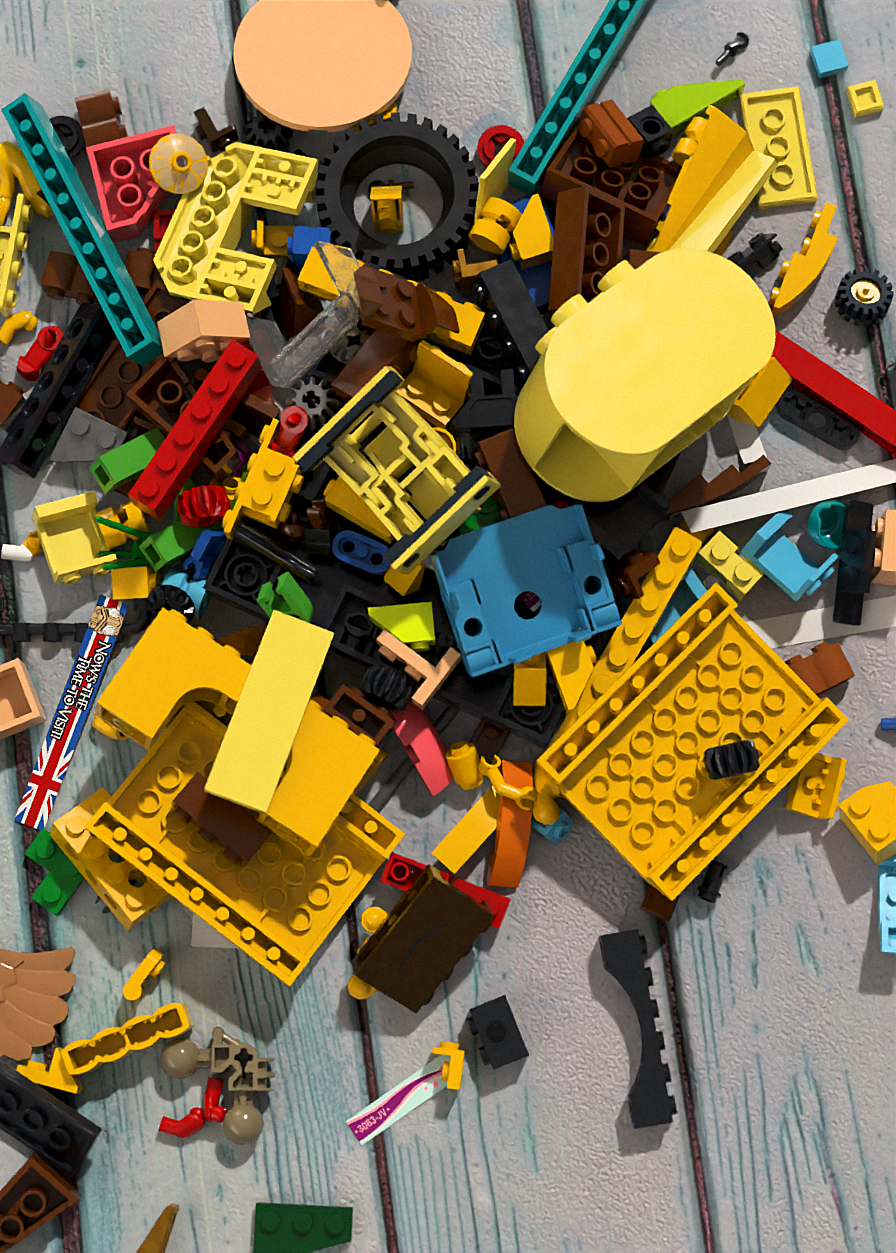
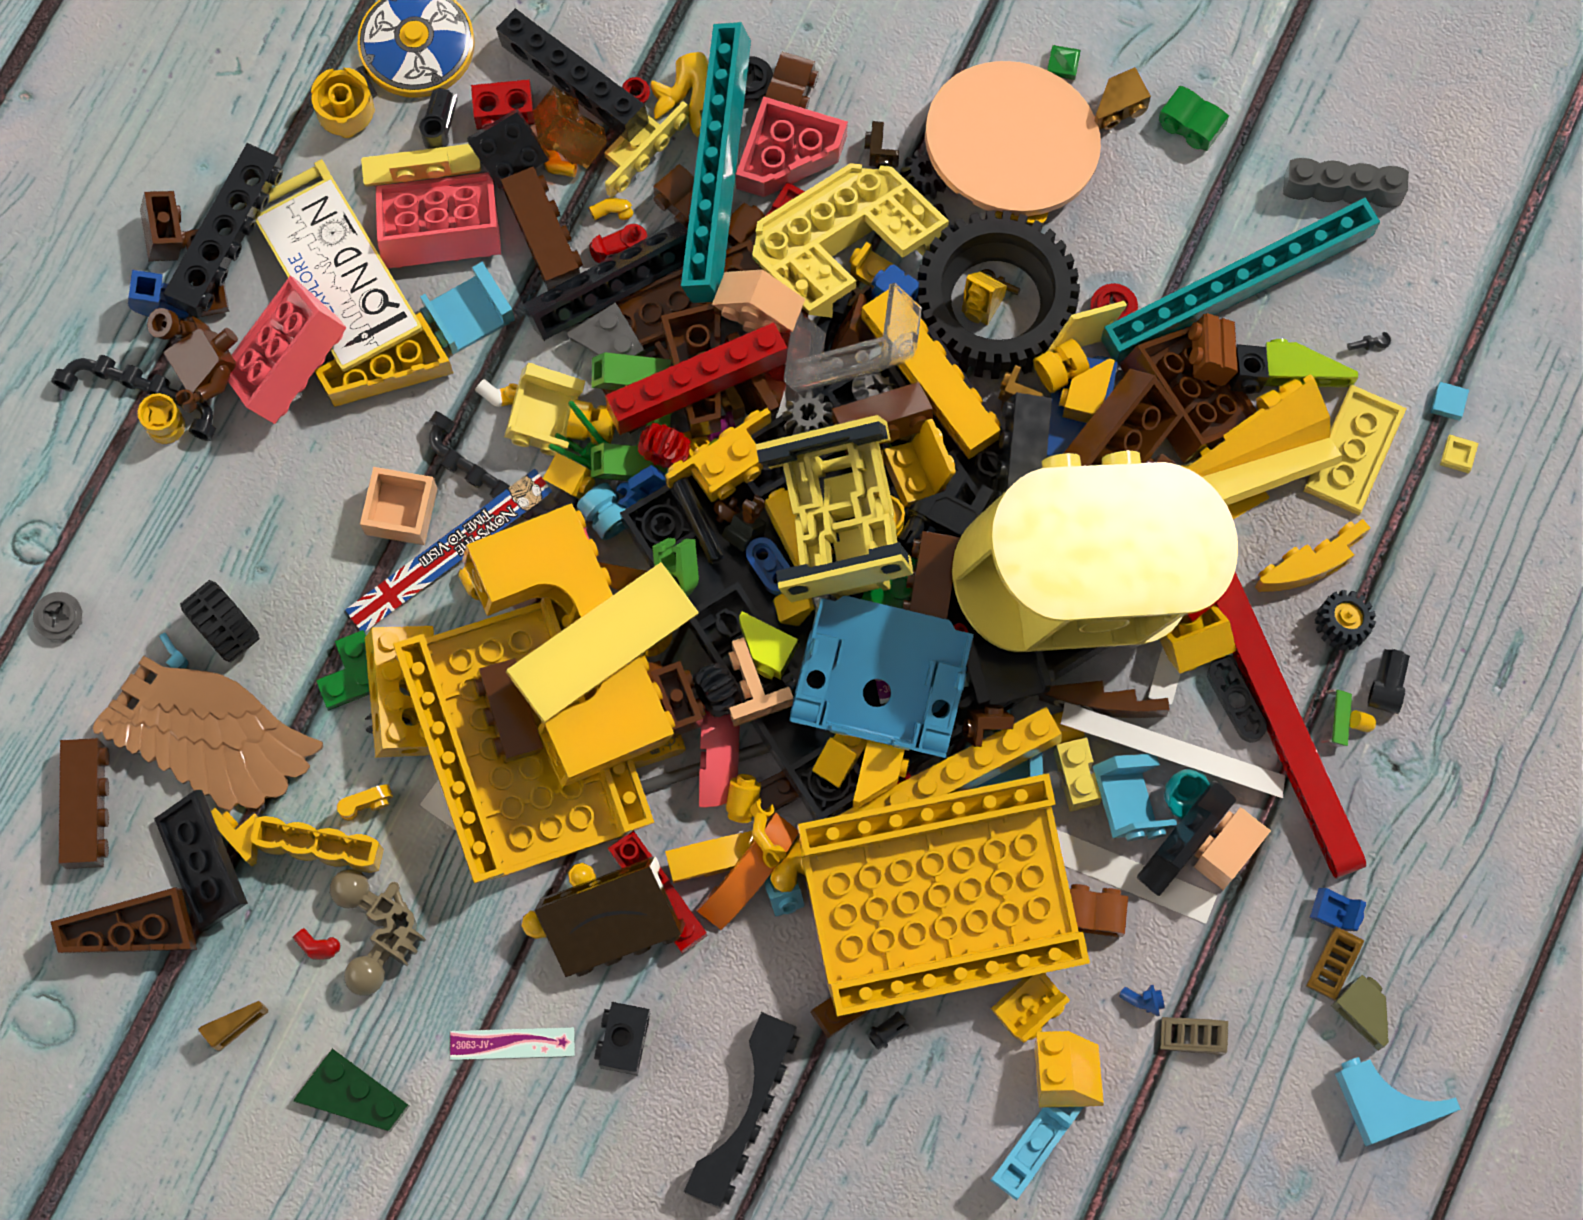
camera: 30 degrees right, 5 degrees down
black gear [146,585,195,624] -> none
tan dish [149,134,208,194] -> none
red arm [203,1077,226,1123] -> none
red piece [271,405,309,459] -> none
reddish brown piece [353,262,460,342] -> none
yellow bracket [432,1041,465,1090] -> none
black gear [704,739,760,780] -> none
black hinge [727,232,783,278] -> none

